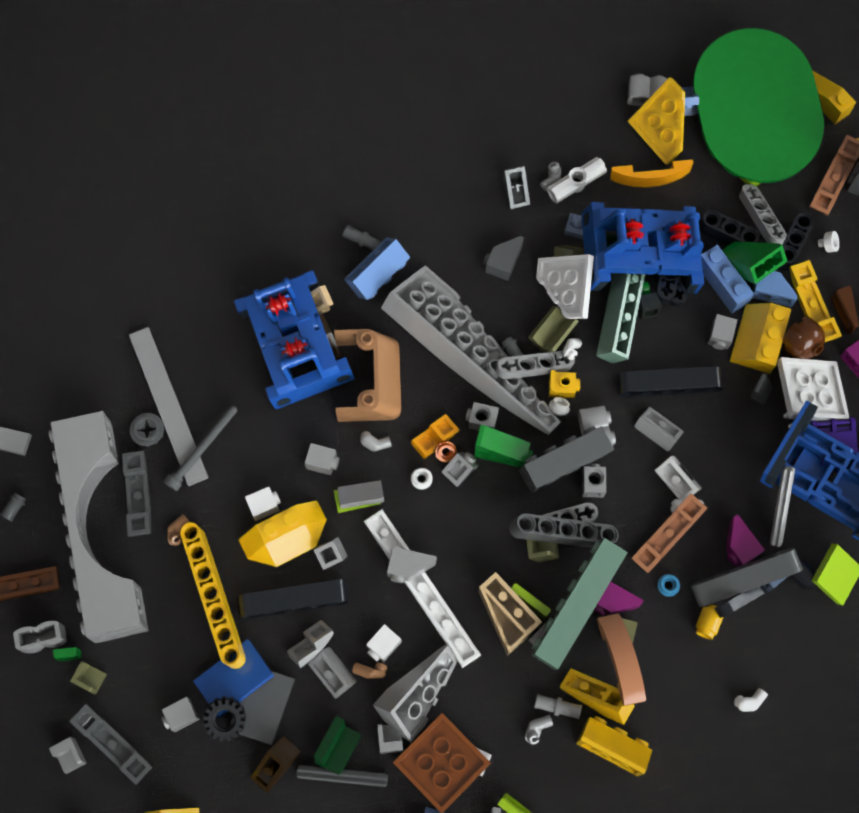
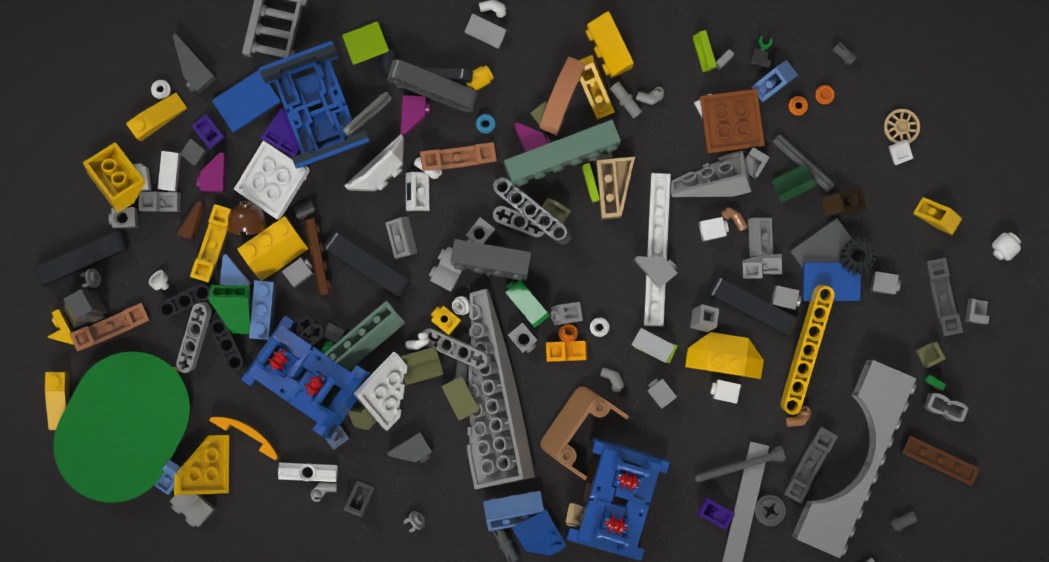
camera: 145 degrees left, 15 degrees up
none -> reddish brown plate [304,218,331,297]
none -> white wedge [344,134,405,191]
none -> light grey plate [404,511,425,532]
none -> olive panel [441,377,479,421]
none -> light grey slope [464,14,507,49]
none -> blue slope [512,509,567,556]
none -> dark purple slope [697,497,735,530]
none -> light grey brick [771,286,801,310]

